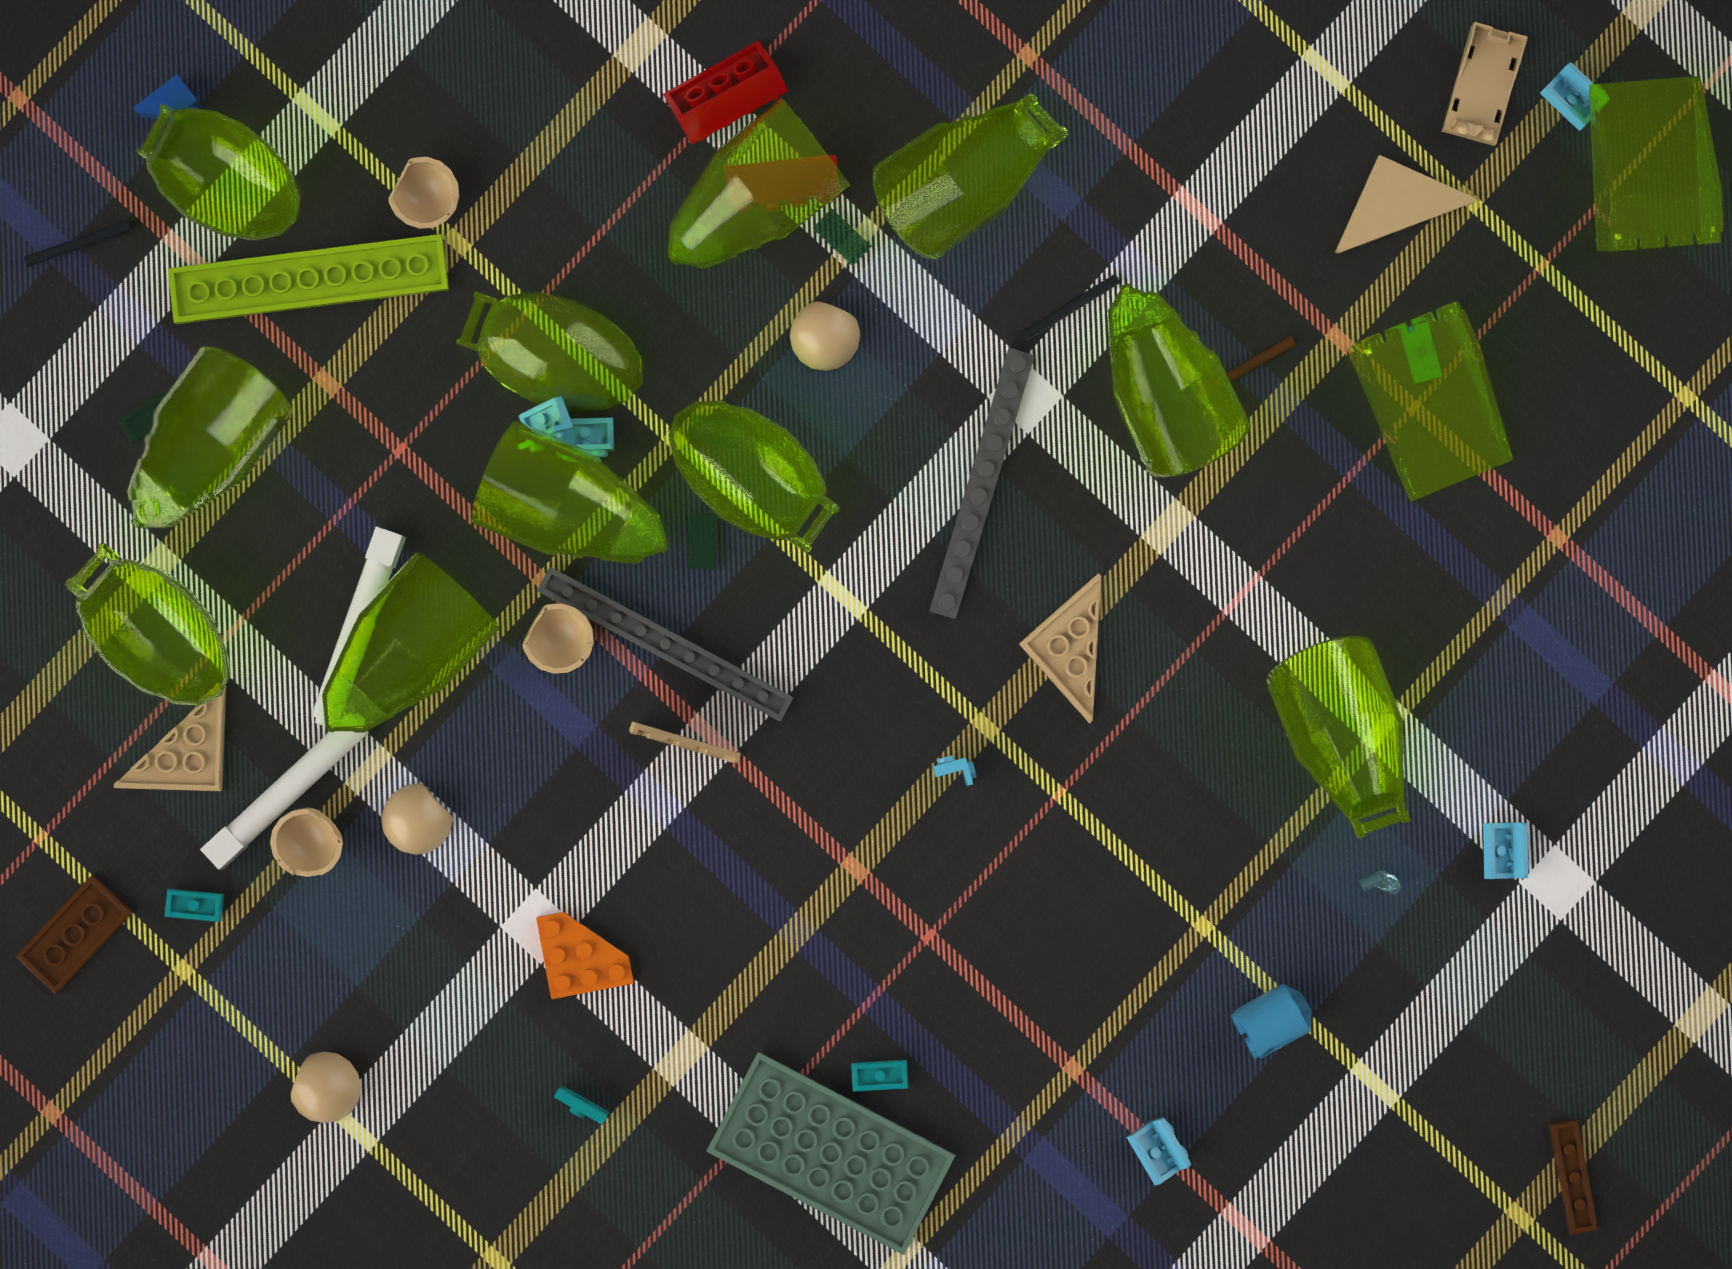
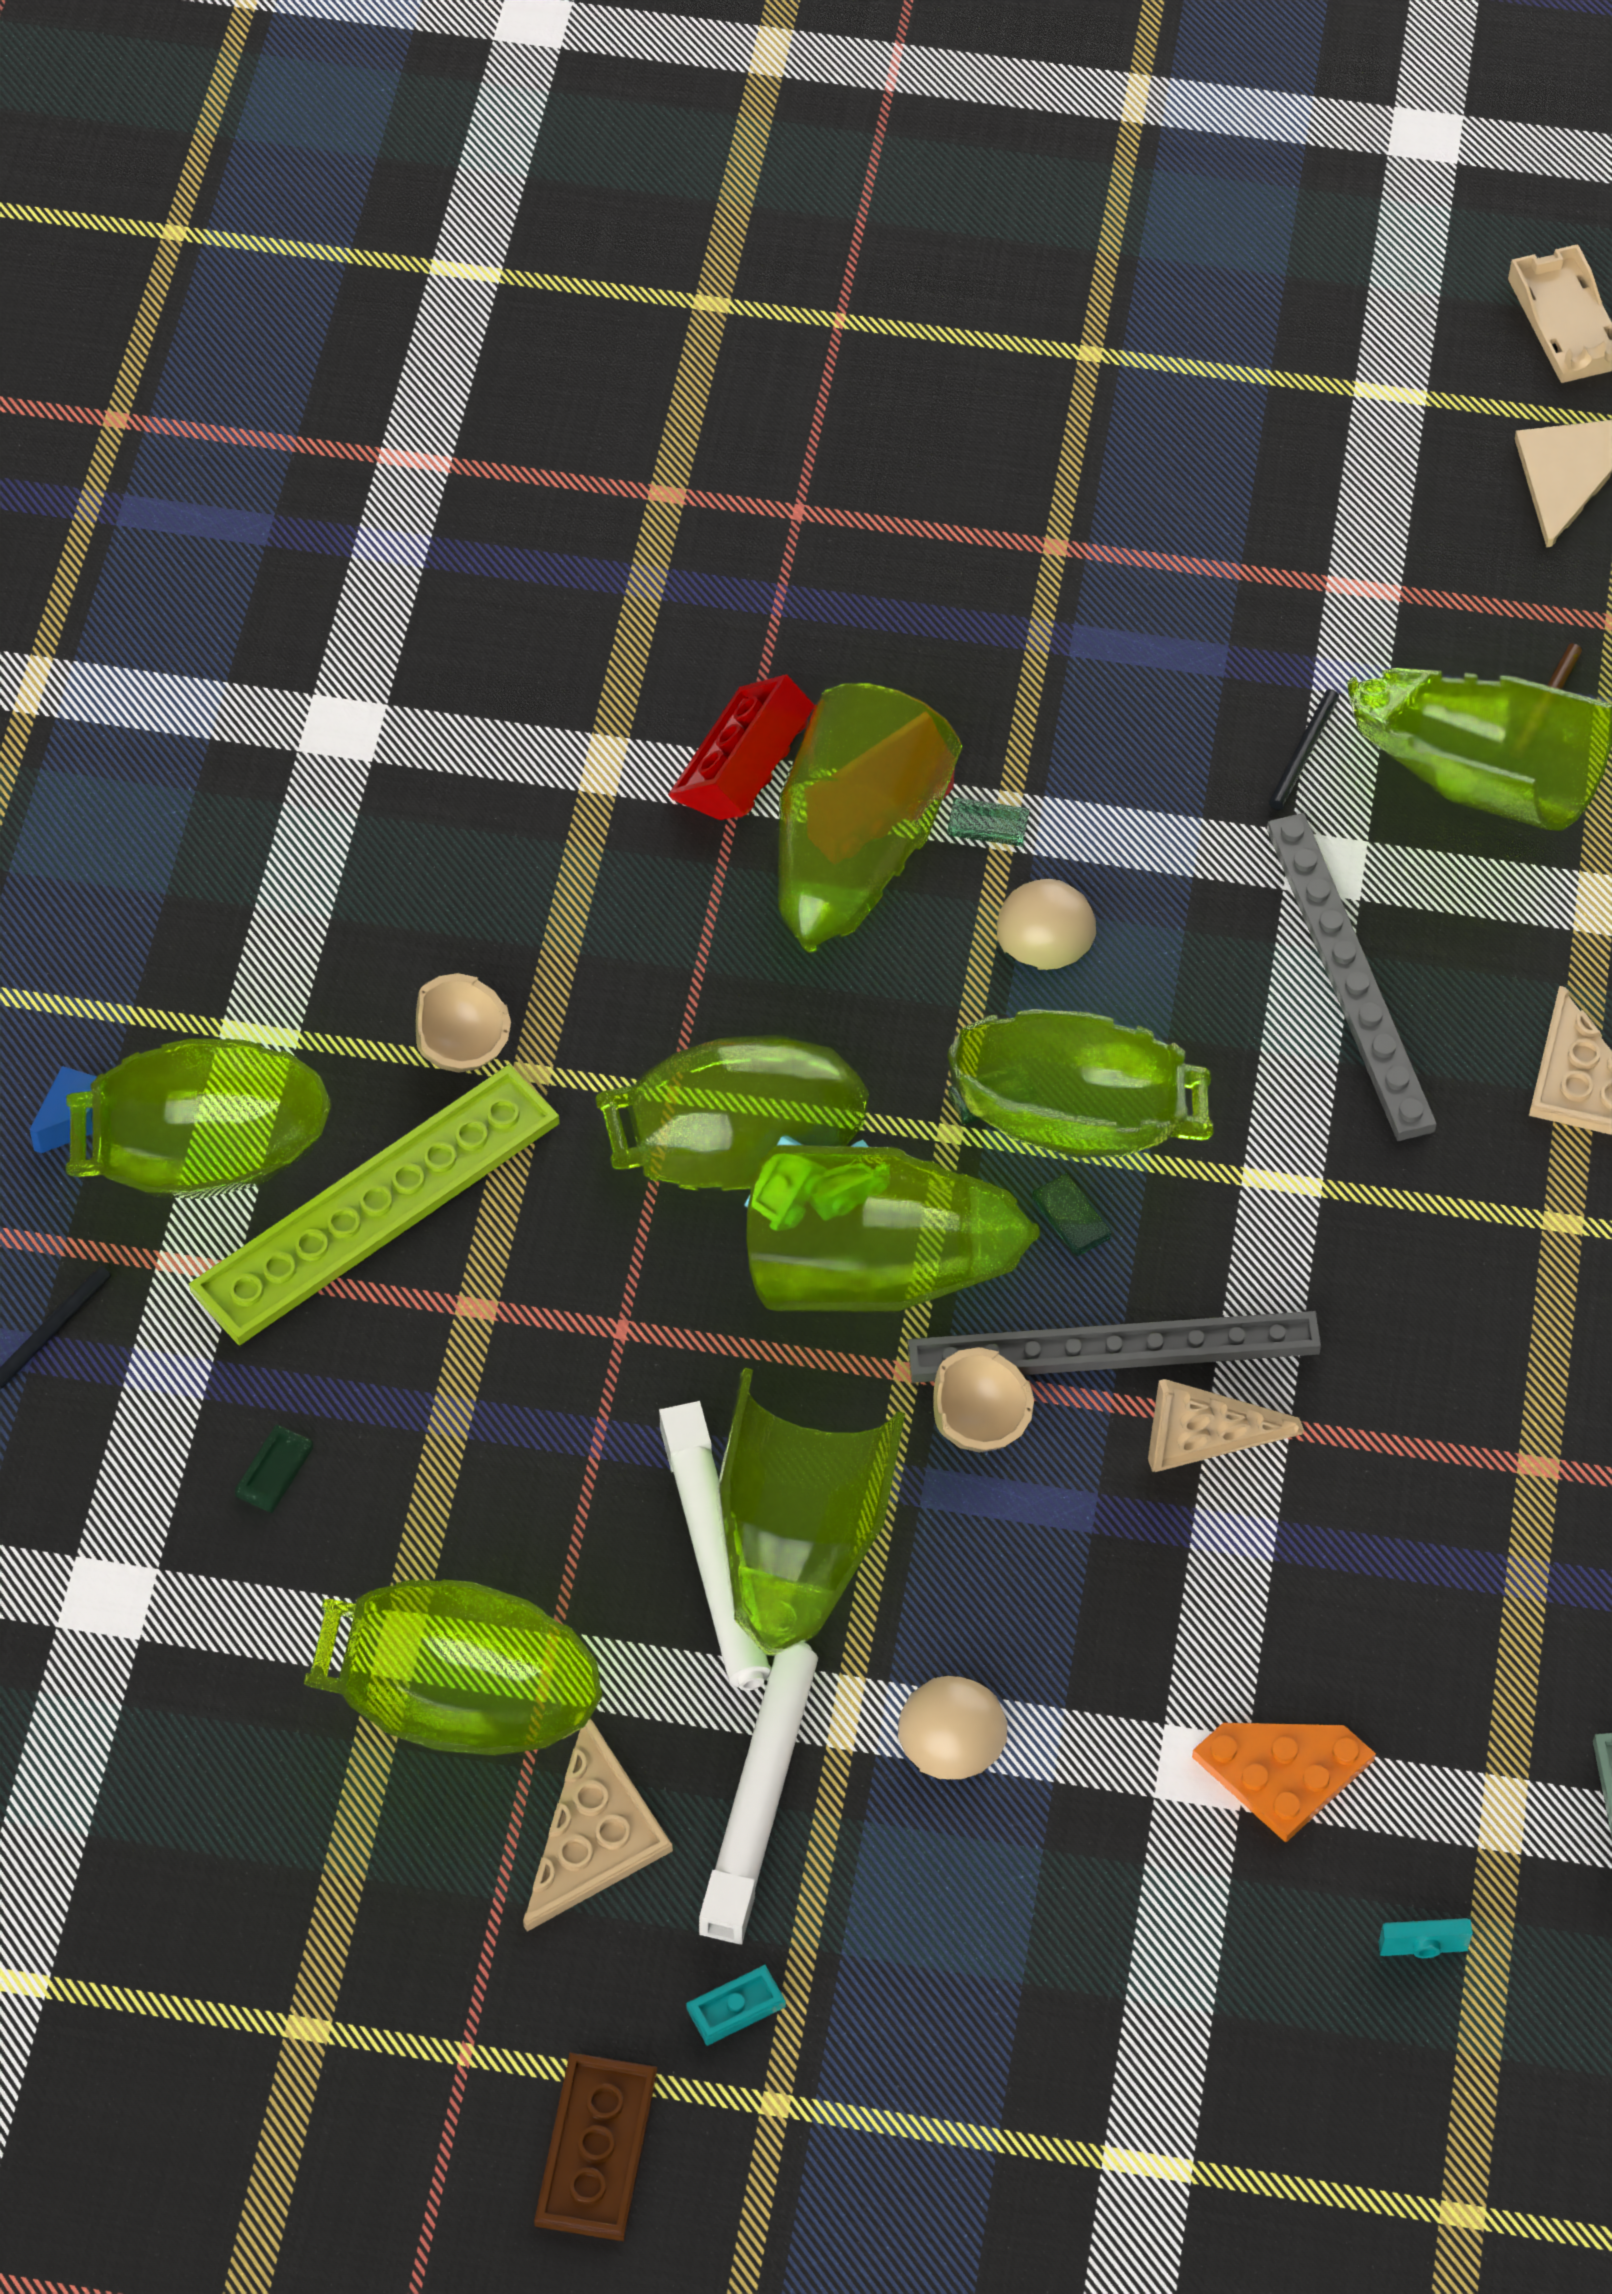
camera: 35 degrees left, 30 degrees down
clear neon green windscreen [127,346,292,528] -> none
tan cylinder [270,807,343,877] -> none
tan cylinder [291,1051,361,1123] -> none
clear neon green windscreen [873,93,1069,259] -> none
medium azure bracket [932,755,977,786] -> none

